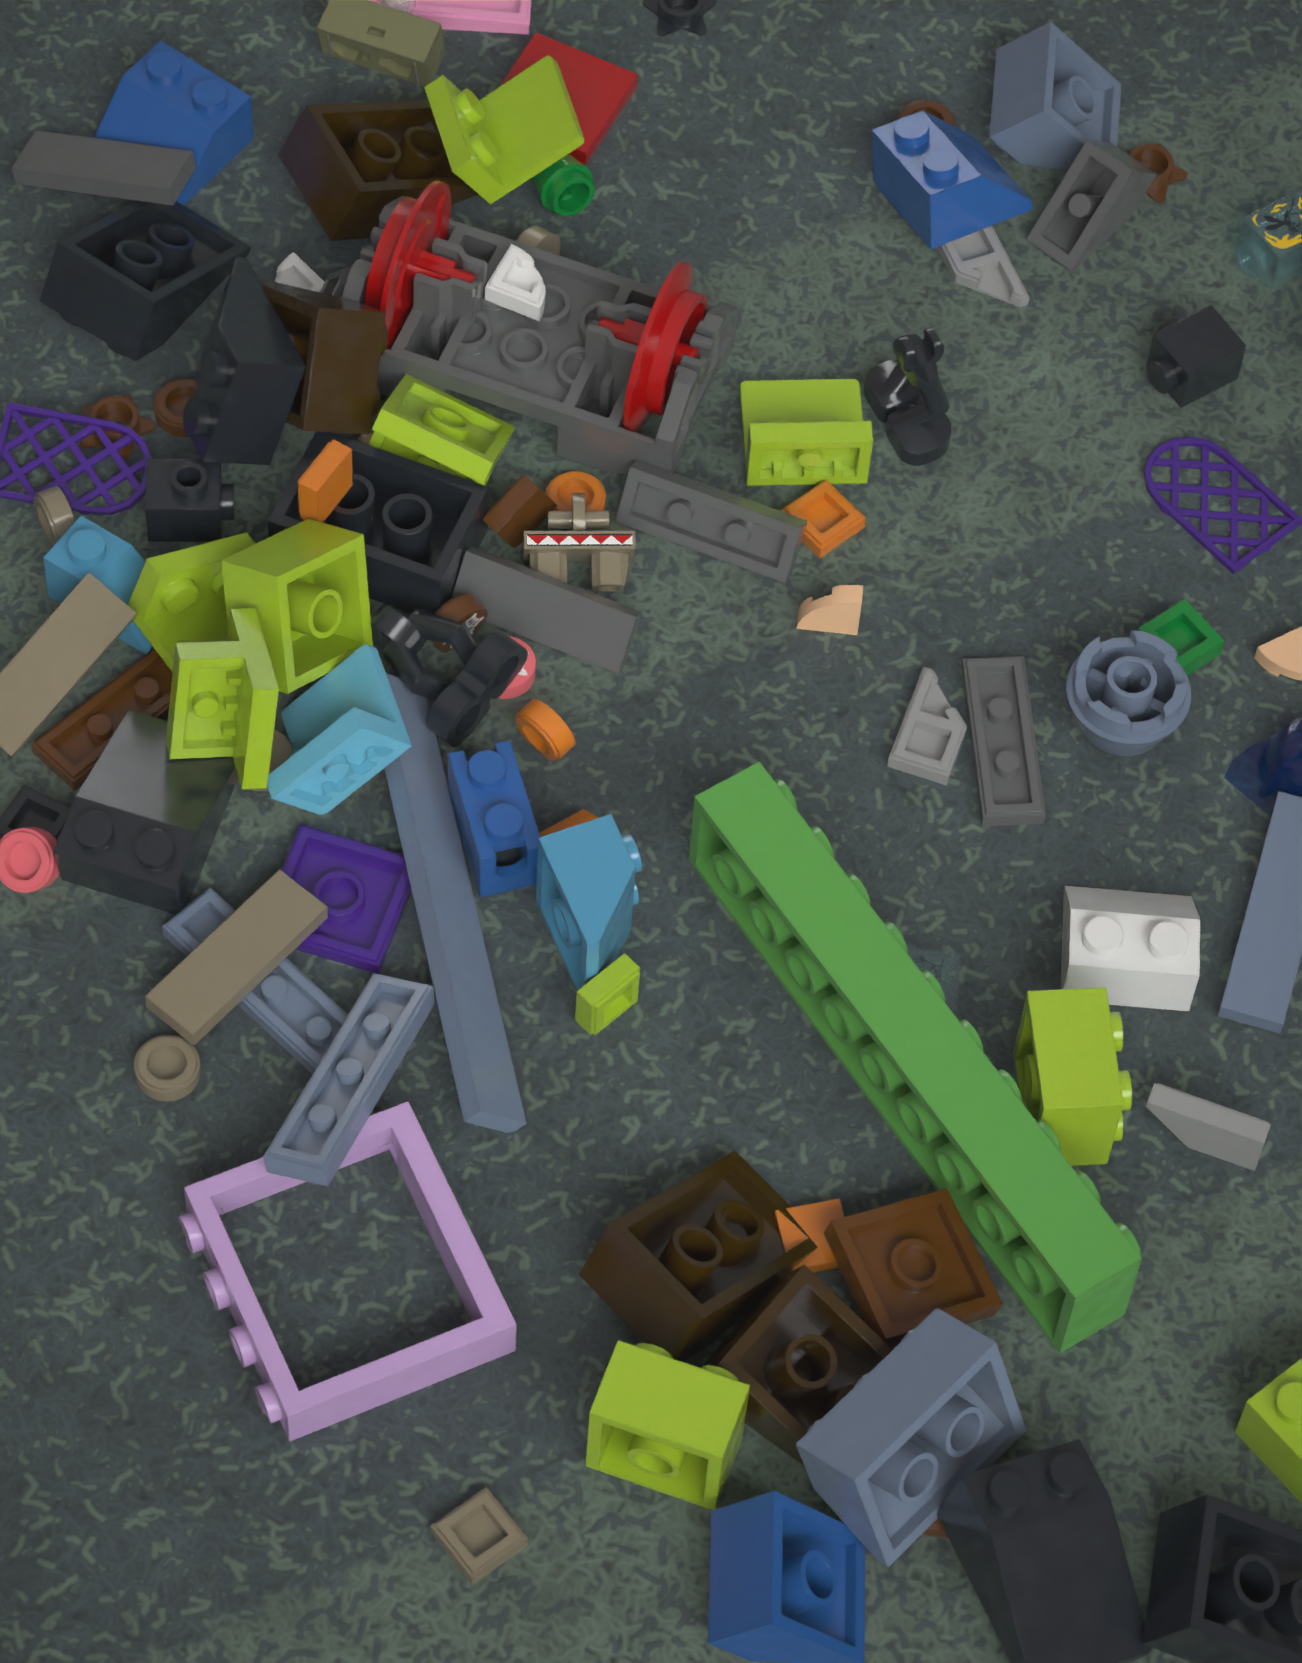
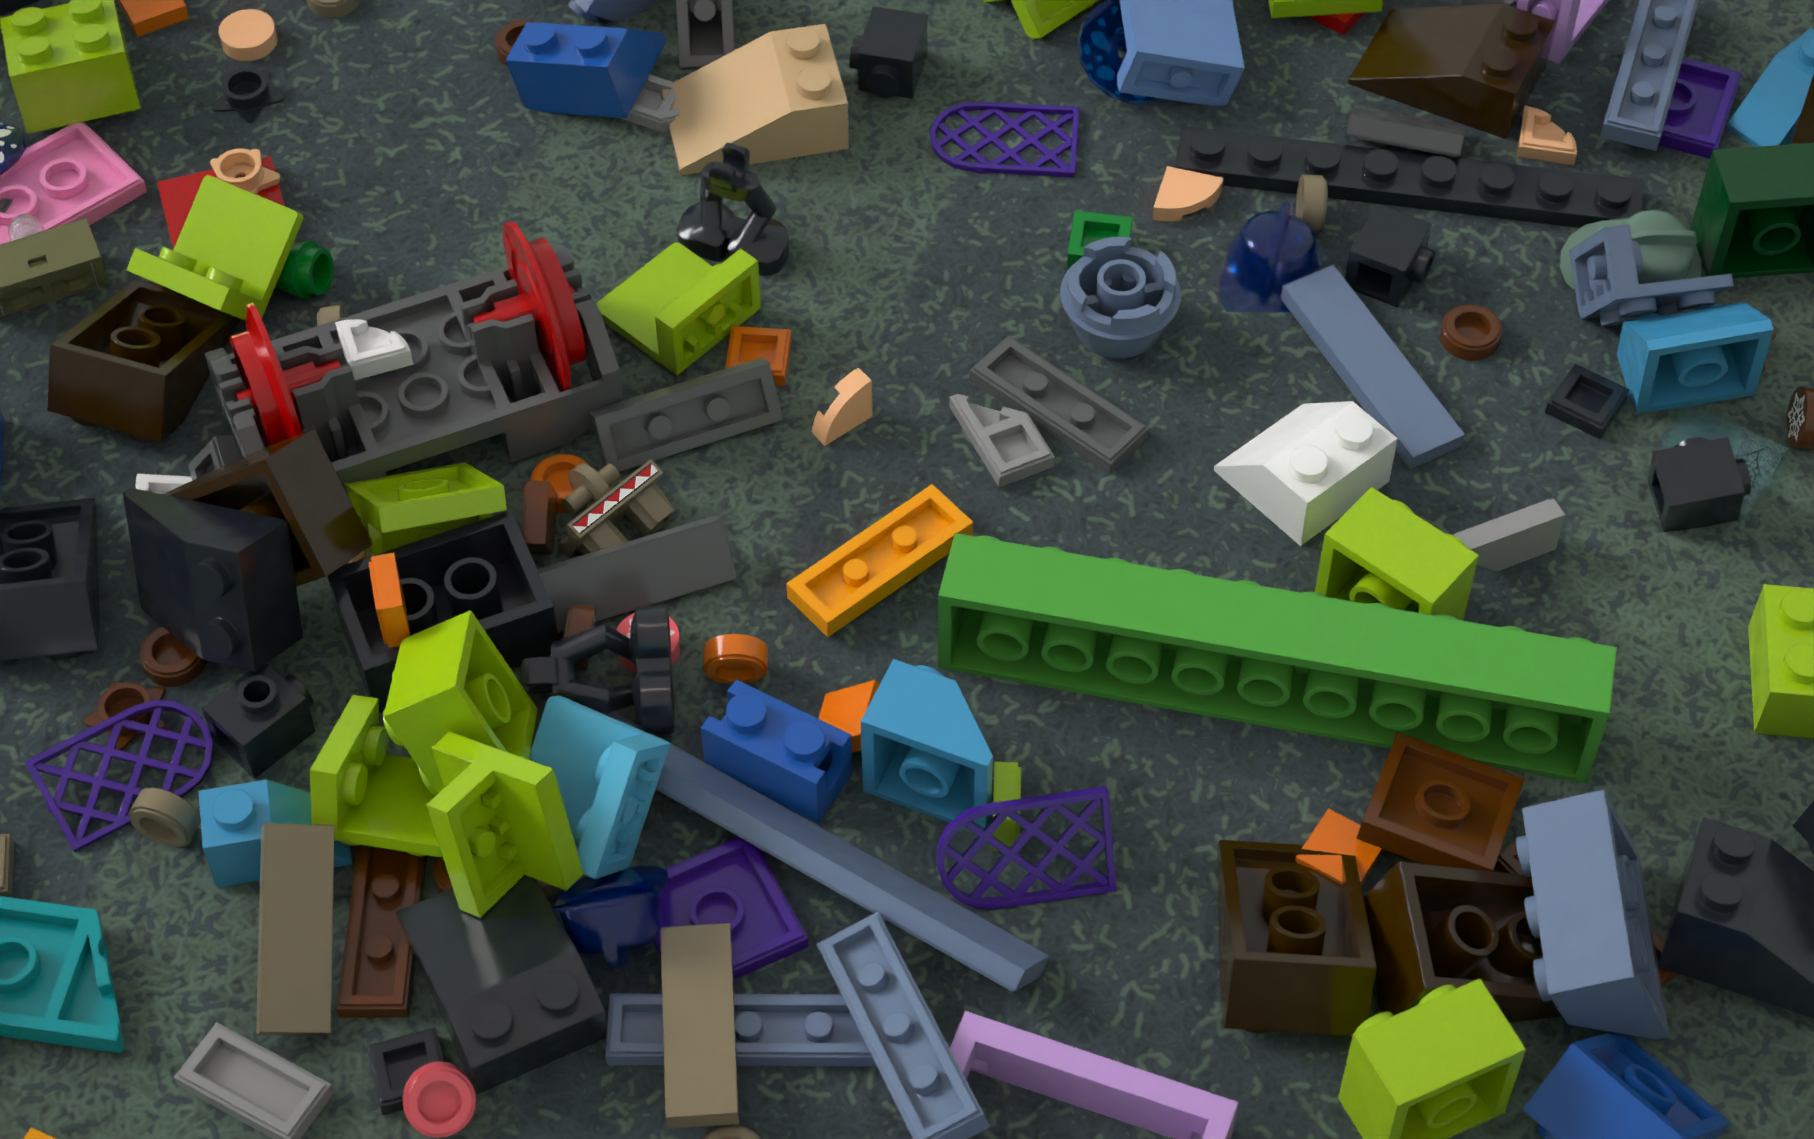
camera: 40 degrees left, 5 degrees down
none -> light nougat plate [210,148,280,195]
none -> clear blue piece [552,865,669,970]
none -> tan slope [661,24,849,176]
none -> light orange plate [786,484,973,638]
none -> dark purple window [936,786,1117,909]

